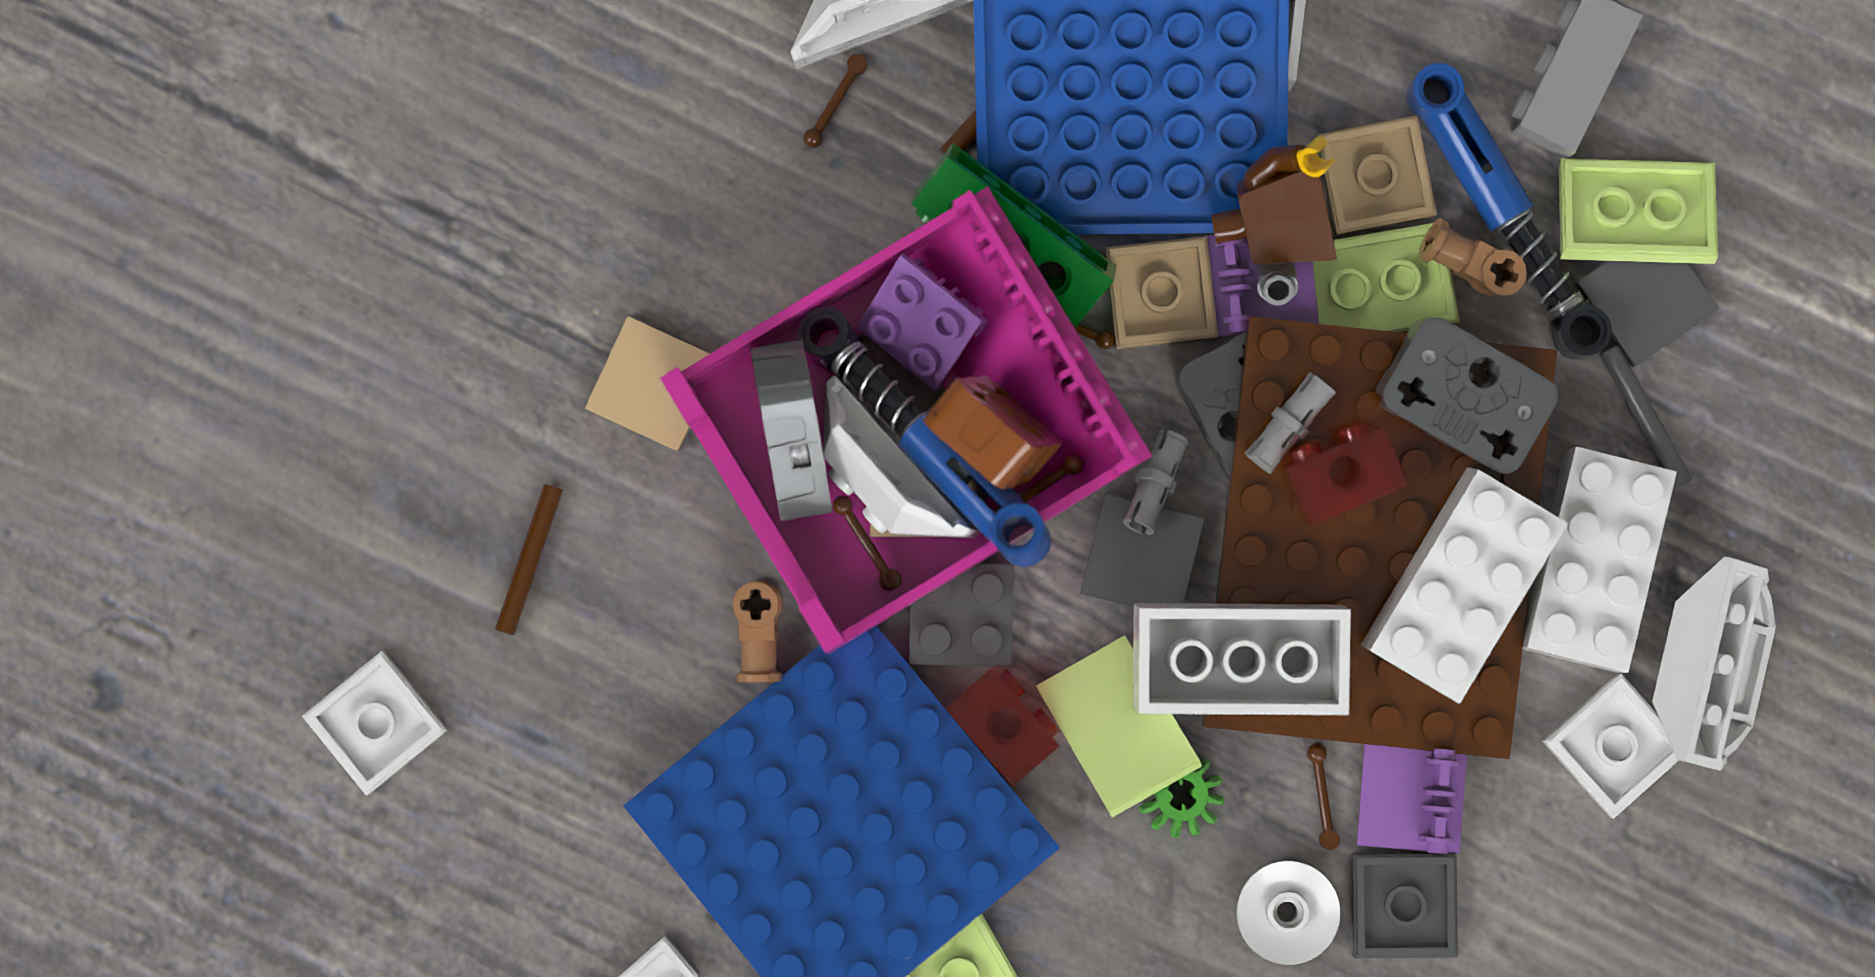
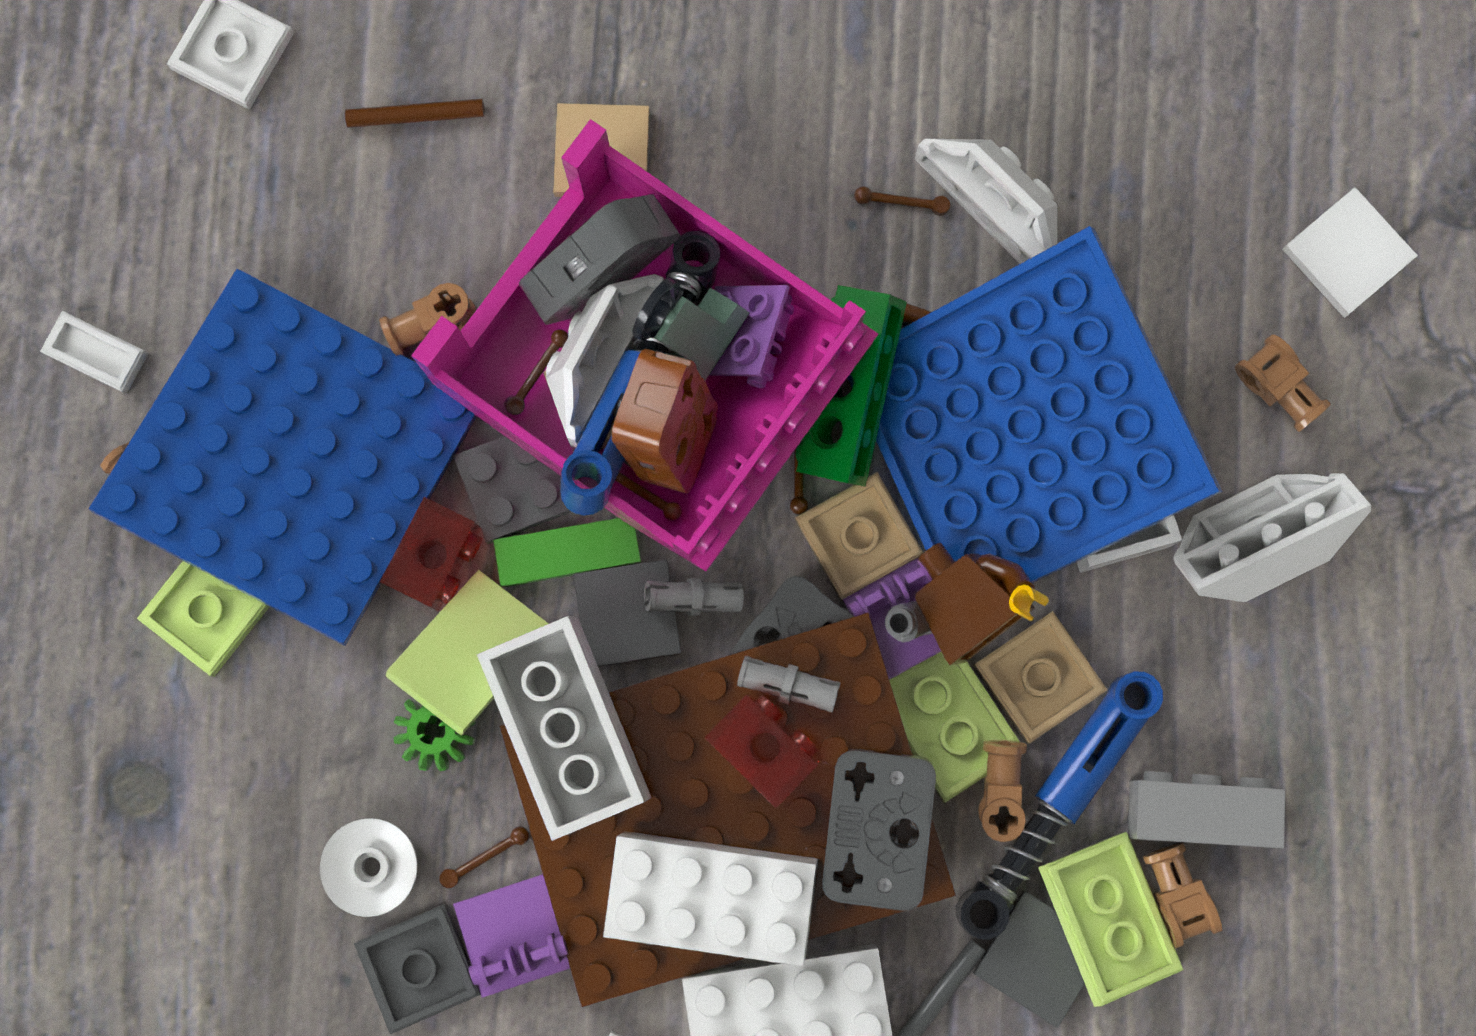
camera: 70 degrees right, 5 degrees down
none -> bright green tile [493,518,642,588]
none -> sand green piece [632,277,750,381]
none -> medium nougat connector [1143,842,1222,949]

